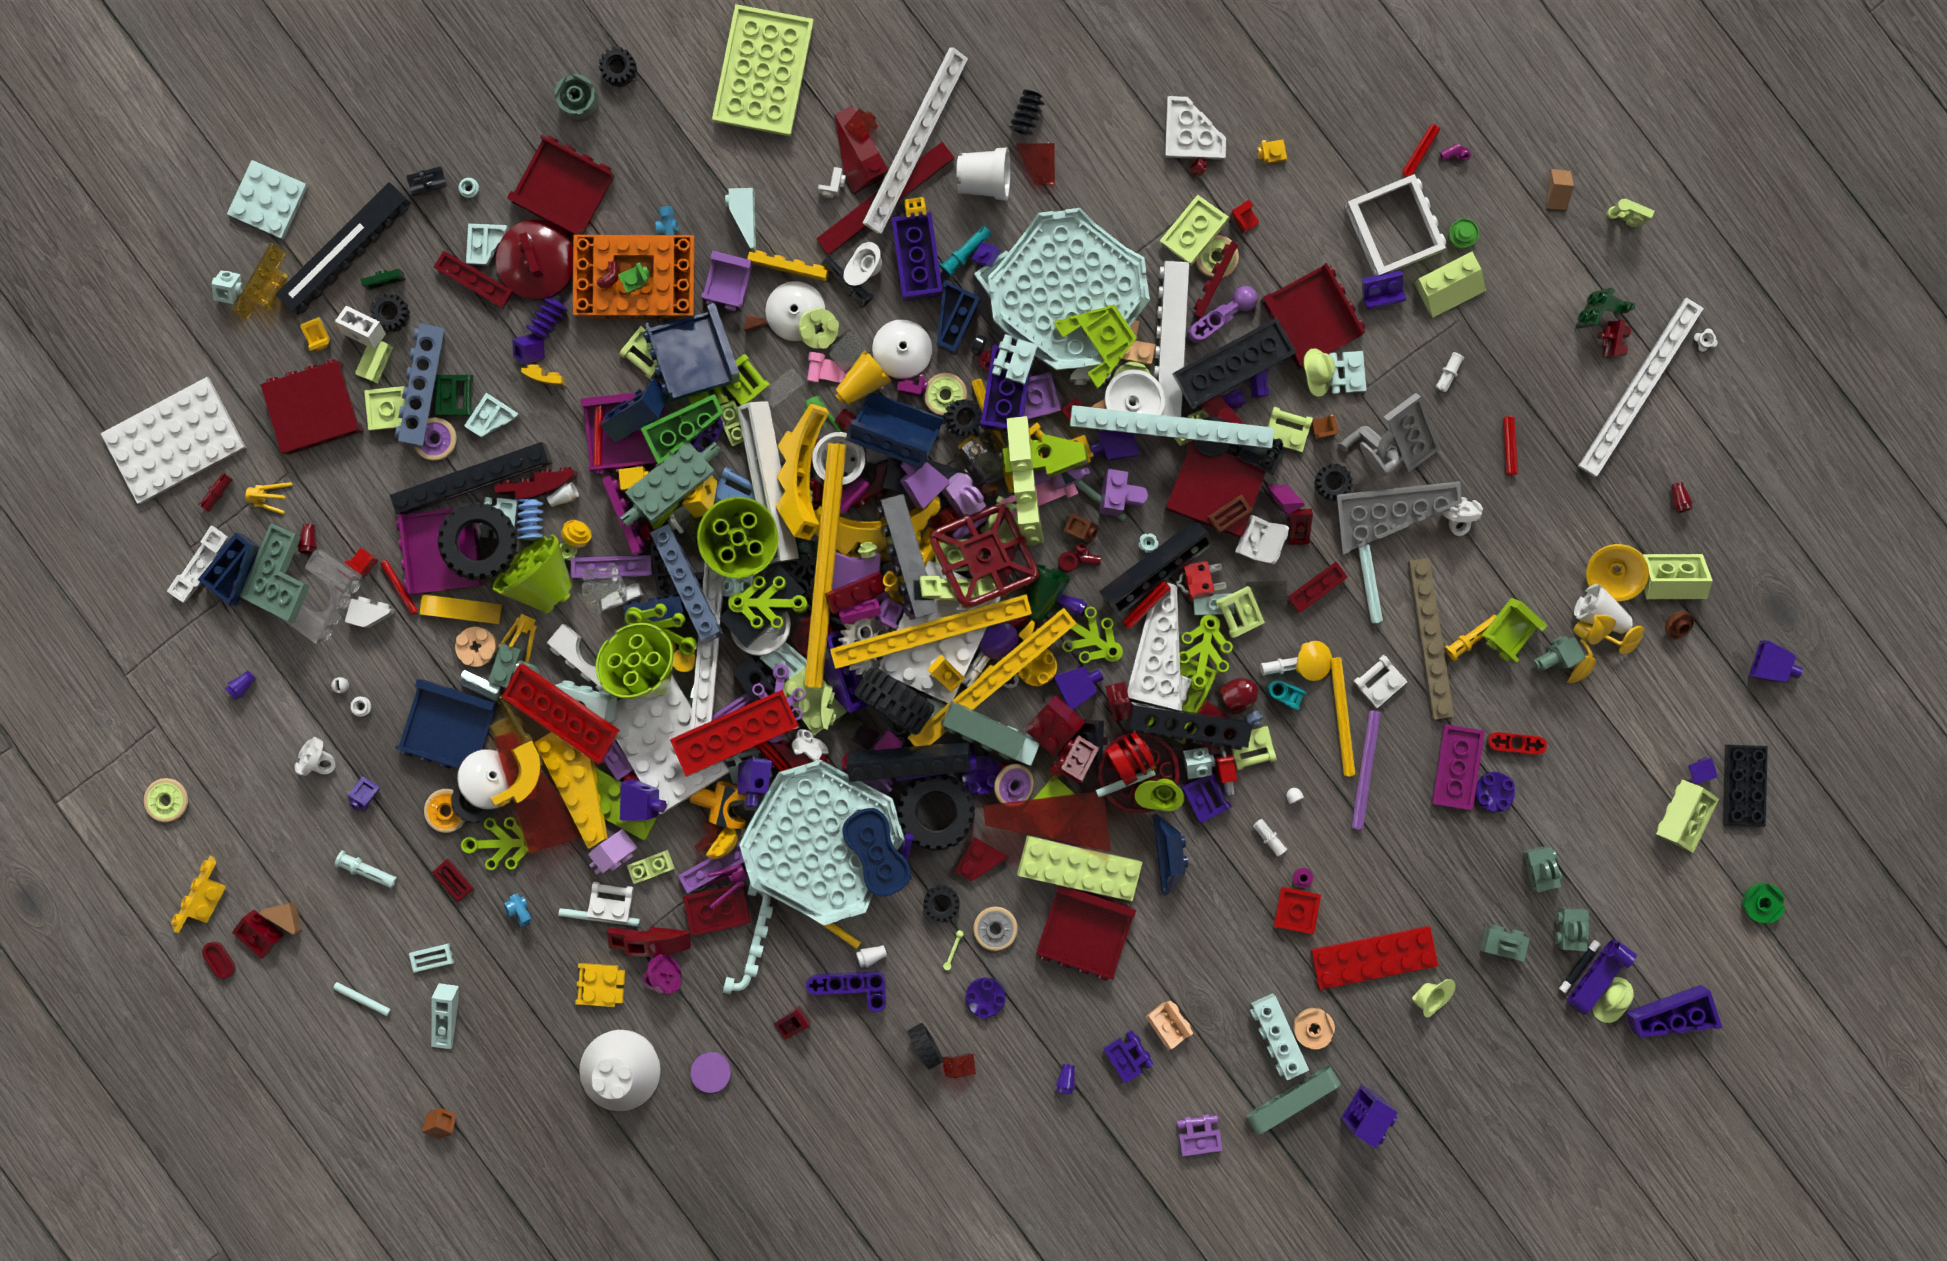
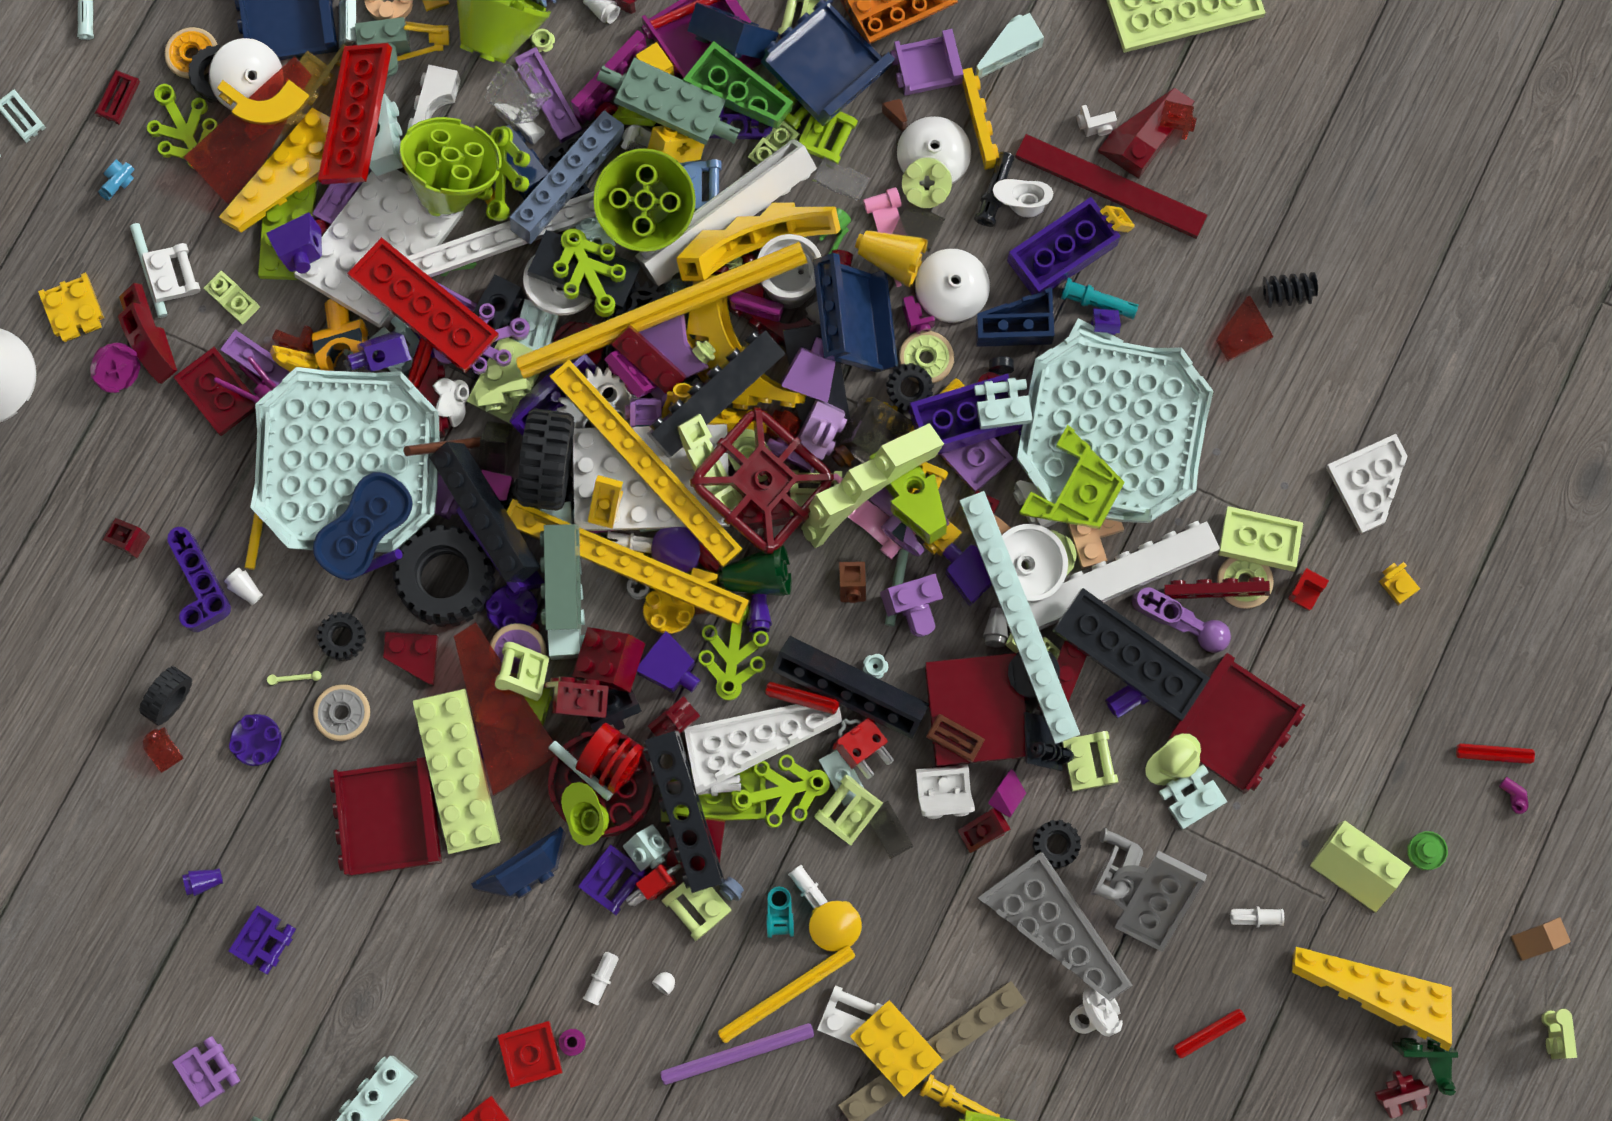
camera: 60 degrees right, 10 degrees down
yellow plate [561,520,592,548] -> none
lavender brick [588,829,637,875] -> none
yellow piece [673,649,697,672] -> none
medium lavender tile [690,1052,731,1093] -> none
light aqua bar [723,883,773,995] -> none
white plate [863,48,968,234] -> none
white piece [957,147,1010,201] -> none
dark red tile [1058,551,1078,572] -> none
dark red arm [1075,543,1101,565] -> none
light nougat bracket [1146,1001,1194,1050] -> none
dark red plate [1189,158,1207,177] -> none
dark red piece [1220,678,1259,714] -> none
dark purple cone [1222,388,1246,409] -> none
dark red plate [1287,561,1348,613] -> none
dark orange panel [1311,414,1338,440] -> none
white window [1345,174,1446,276] -> none
light aqua axle [1358,545,1383,623] -> none
dark purple bracket [1362,270,1406,309] -> none
none -> copper bar [403,437,484,456]
none -> yellowish green plate [495,642,549,701]
none -> yellow plate [850,1000,943,1097]
none -> light grey cone [983,608,1008,648]
none -> yellow wing [1292,947,1452,1052]

